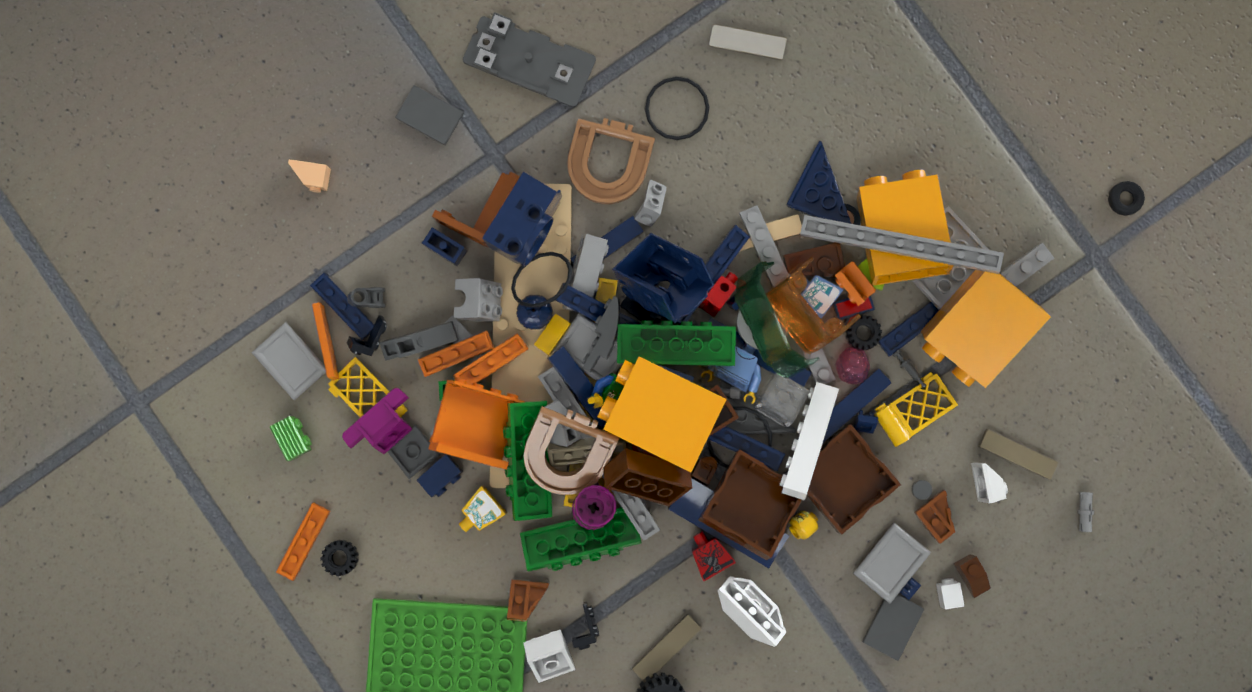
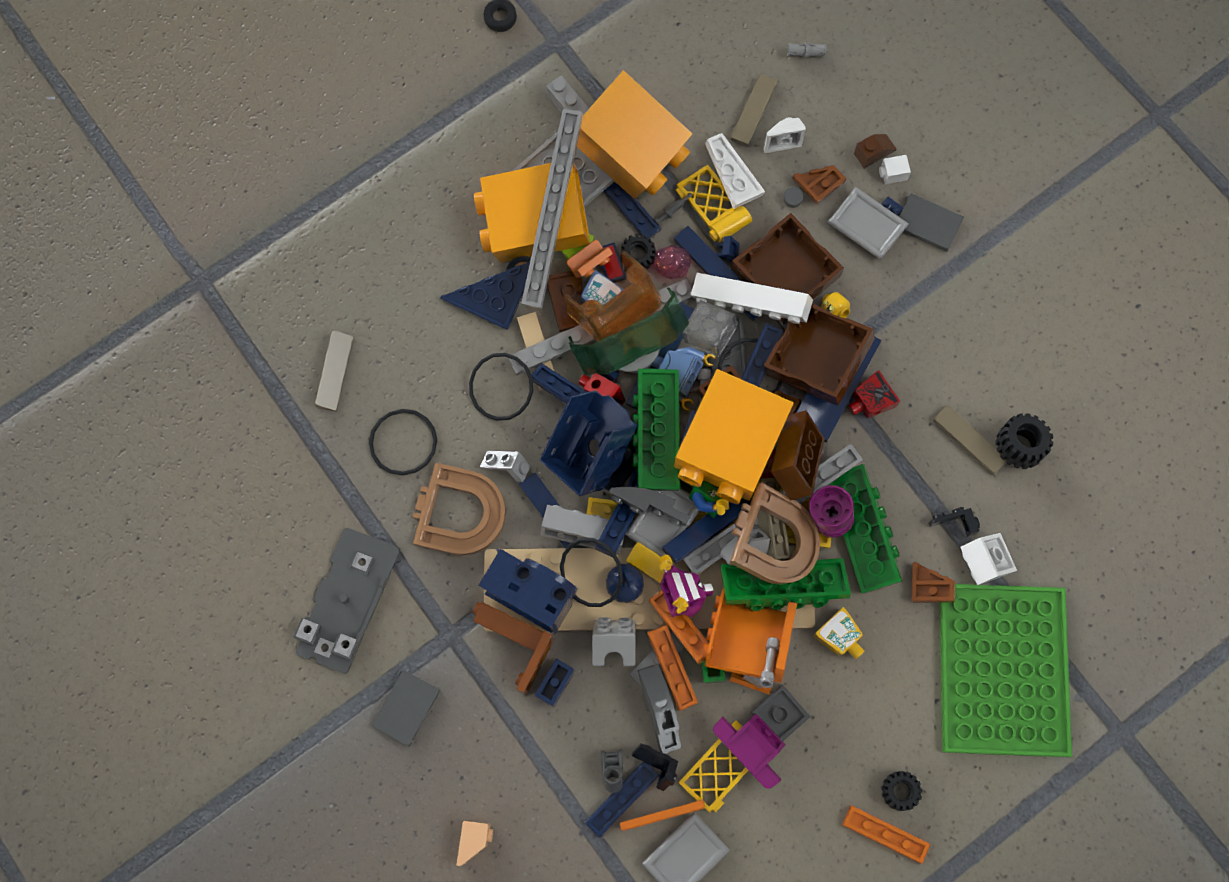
camera: 90 degrees left, 10 degrees down
bright green brick [270,416,312,461] -> none
dark blue brick [417,454,463,498] -> none
white wedge [718,576,786,647] -> none
none -> black piece [469,353,534,421]
none -> torso [658,554,713,617]
none -> white wing [705,133,765,209]
none -> light grey bar [760,637,780,688]

